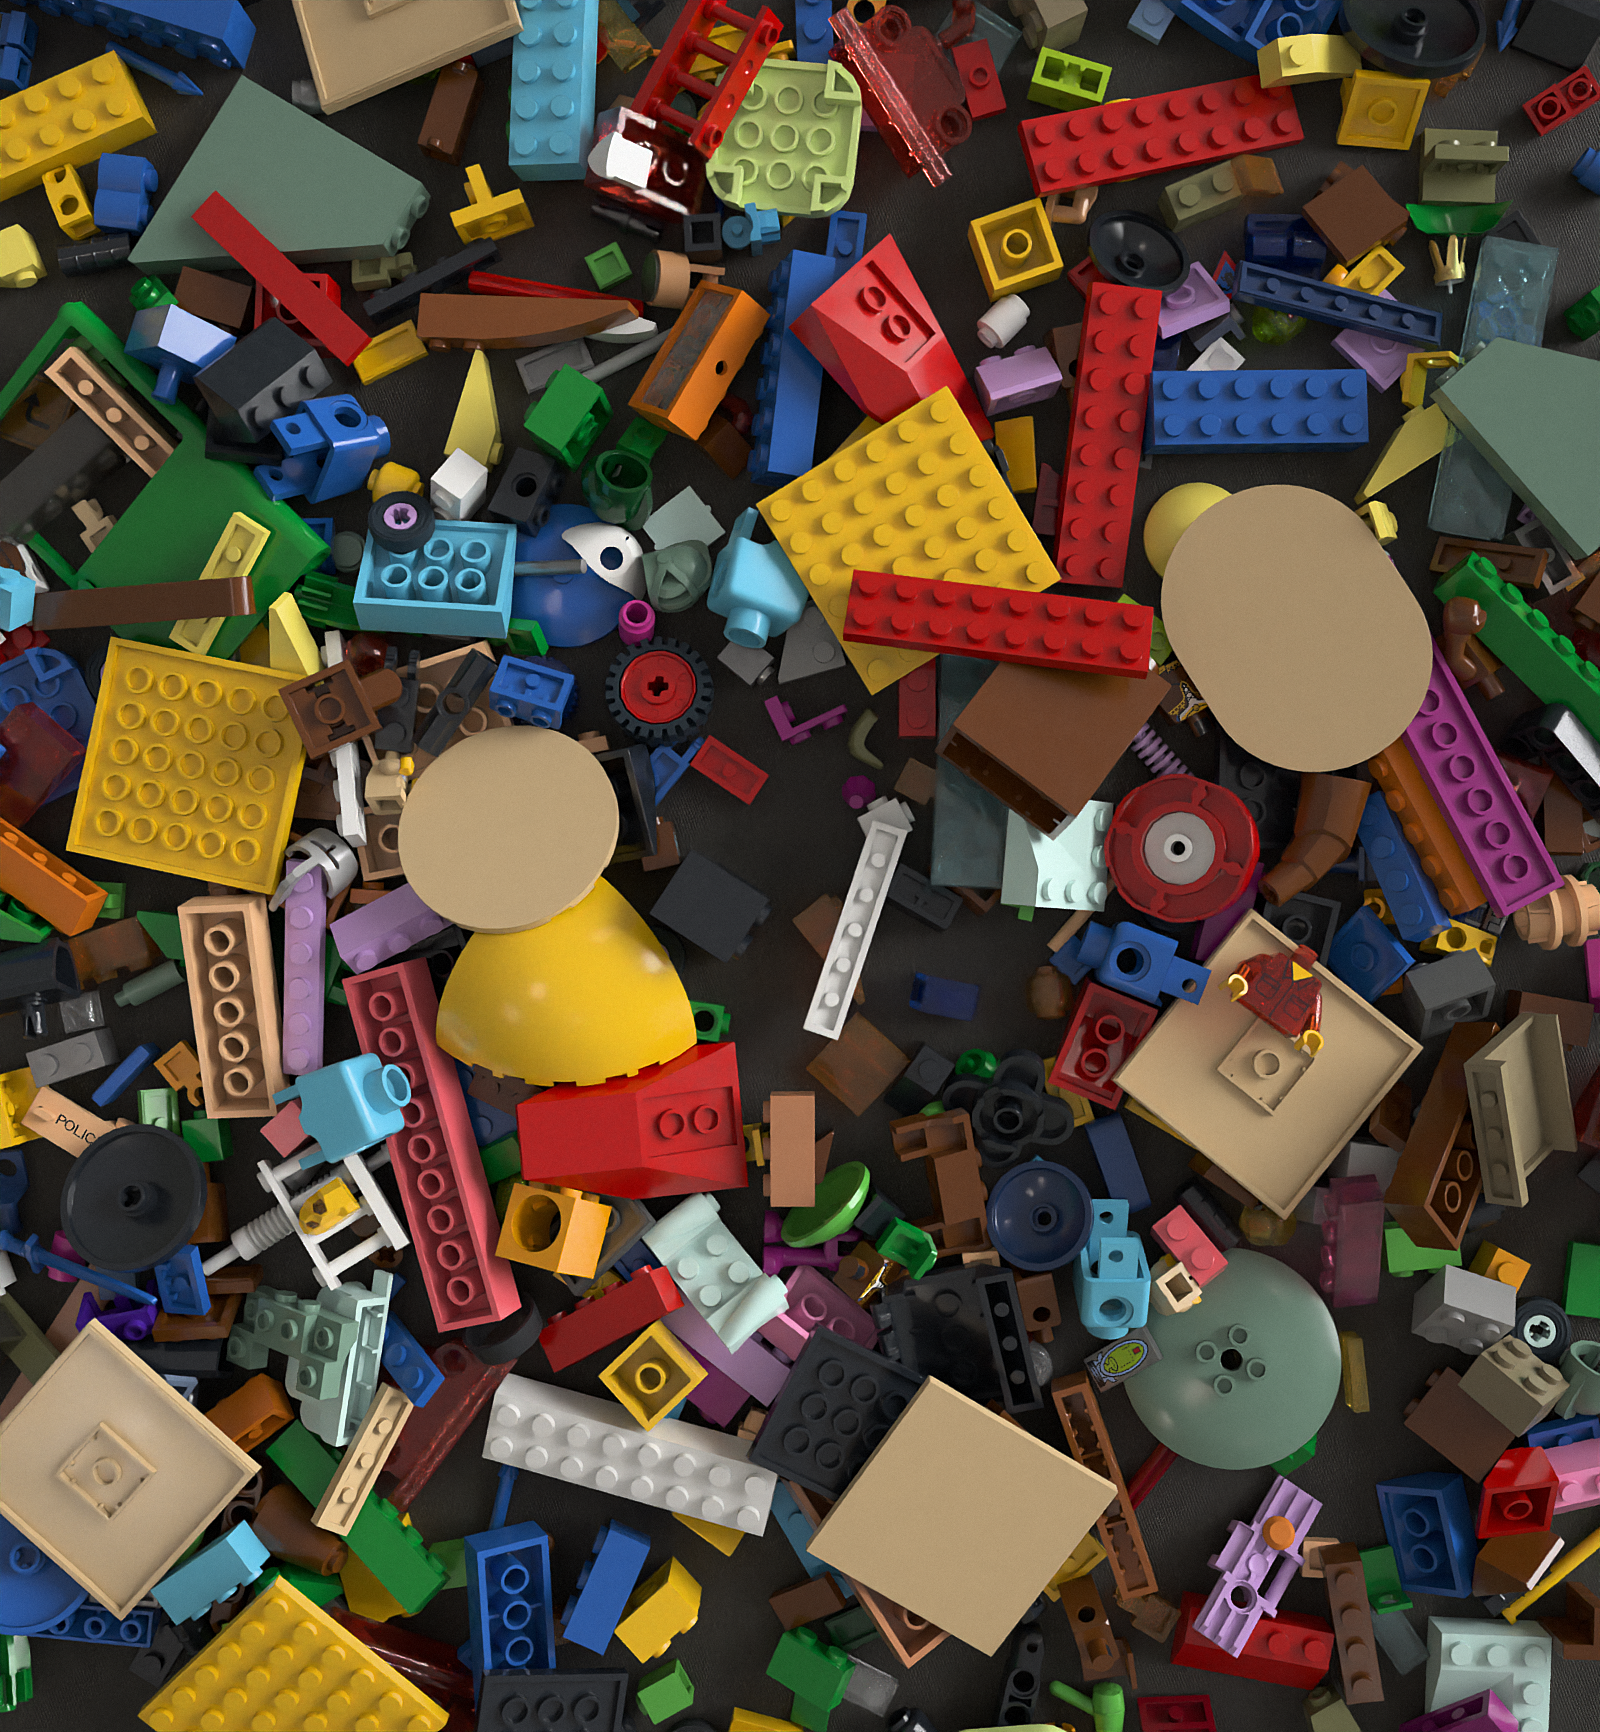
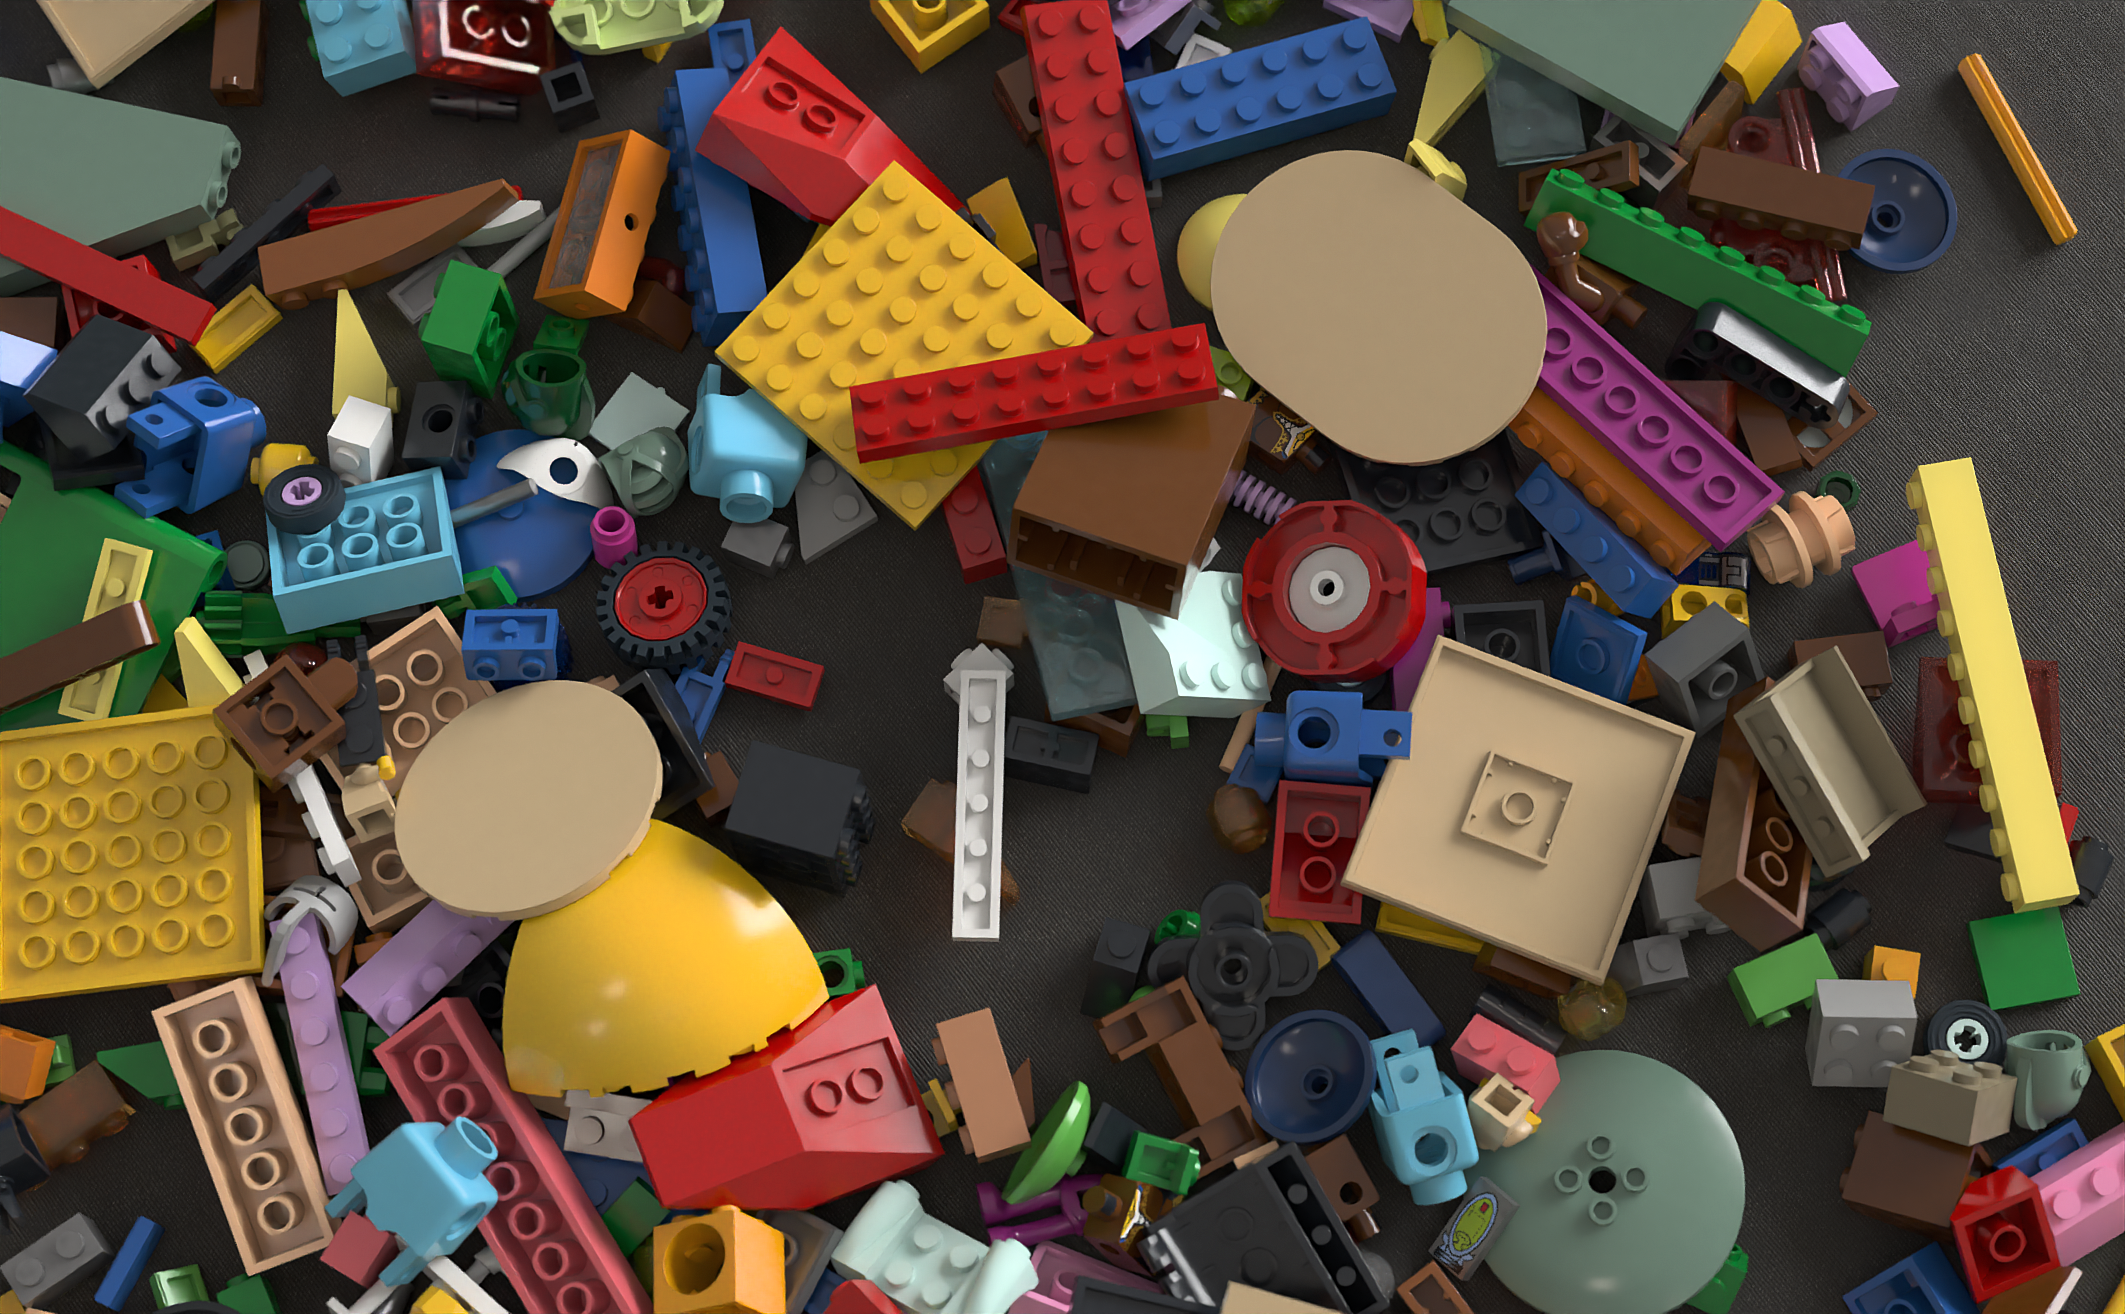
camera: 15 degrees left, 15 degrees down
clear tile [59,991,105,1033] -> none
sand green cylinder [114,959,188,1007] -> none
light orange plate [154,1040,205,1107] -> none
black piece [411,648,499,757] -> none
yellow bracket [450,164,535,246] -> none
bright green tile [584,242,633,293] -> none
white tile [588,132,653,191] -> none
medium nougat piece [641,249,725,310] -> none
dark azure hips [722,202,781,256] -> none
magenta bracket [764,696,848,746] -> none
clear orange slope [806,1011,910,1117] -> none
magenta rock [842,775,876,809] -> none
olive hair [847,707,883,770] -> none
clear blue torso [909,971,982,1021] -> none
lavender slope [973,345,1063,417] -> none
white brick [977,294,1030,348] -> none
clear red torso [1218,944,1324,1058] -> none
reddish brown piece [1258,772,1372,907] -> none
clear pink brick [1320,1174,1384,1308] -> none
clear yellow tile [1338,1330,1370,1413] -> none

